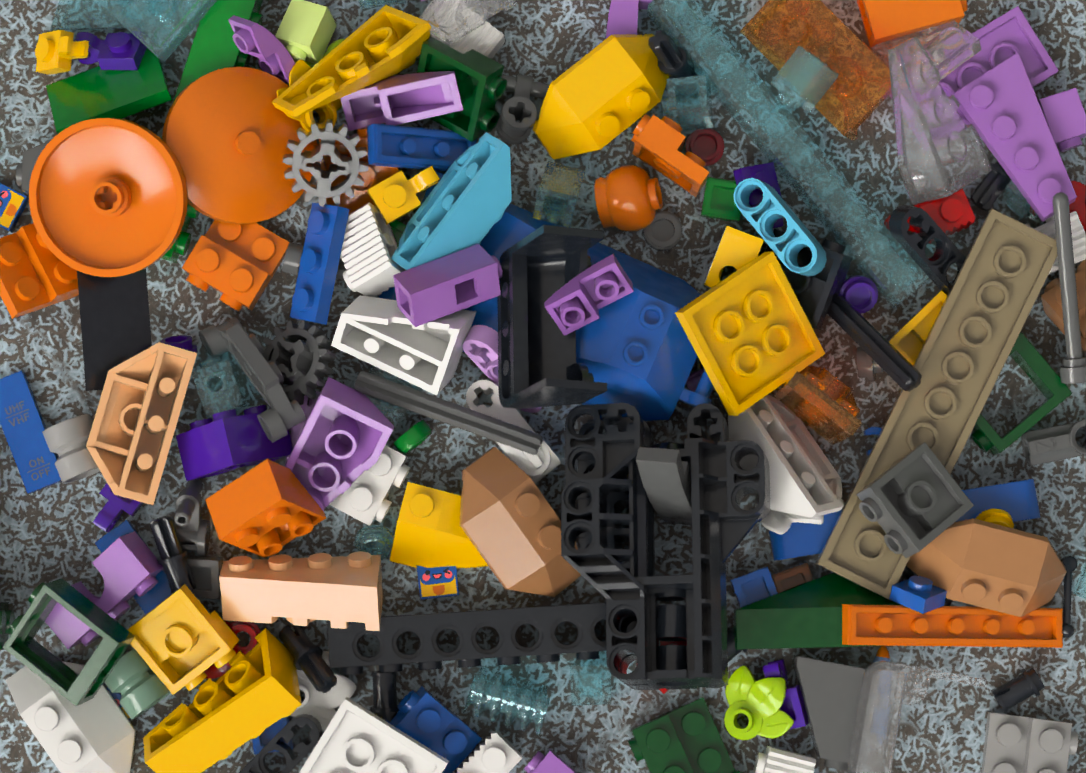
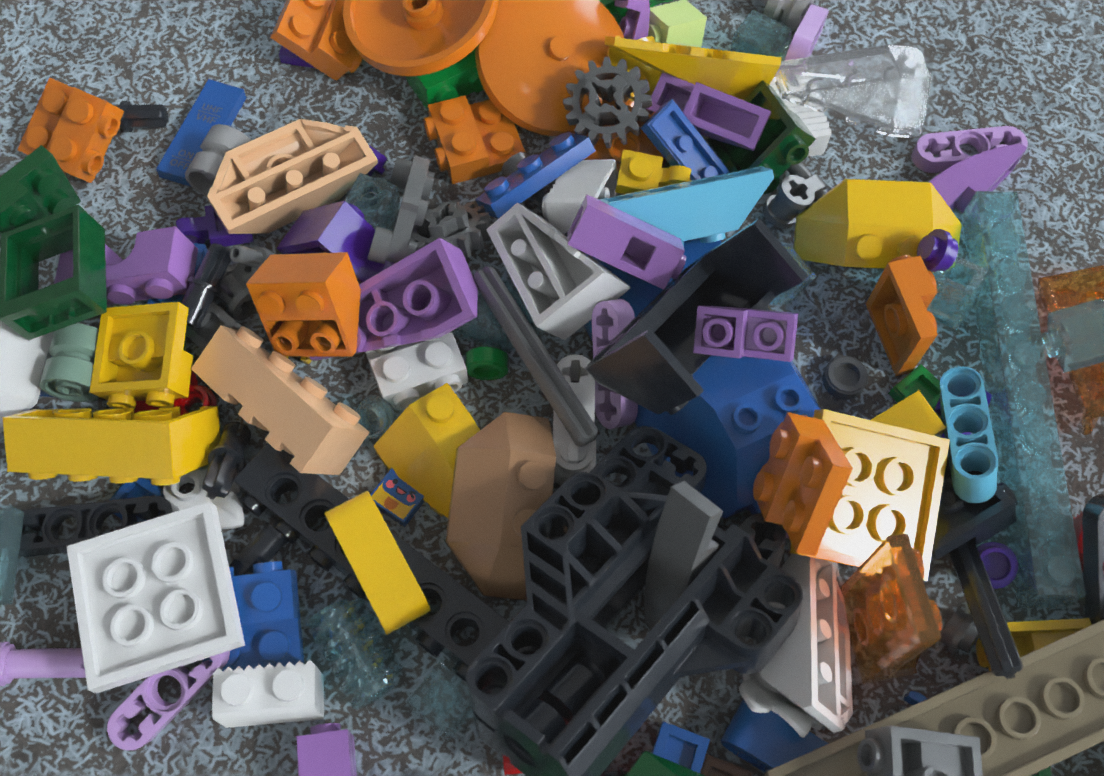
camera: 40 degrees right, 20 degrees down
black sticker [77,268,152,391] -> none
orange piece [594,165,663,232] -> none
black axle [648,30,698,91] -> none
dark red plate [685,128,724,167] -> none
none -> yellow beam [324,490,431,635]
none -> orange plate [753,412,853,556]
none -> plate [917,229,959,272]

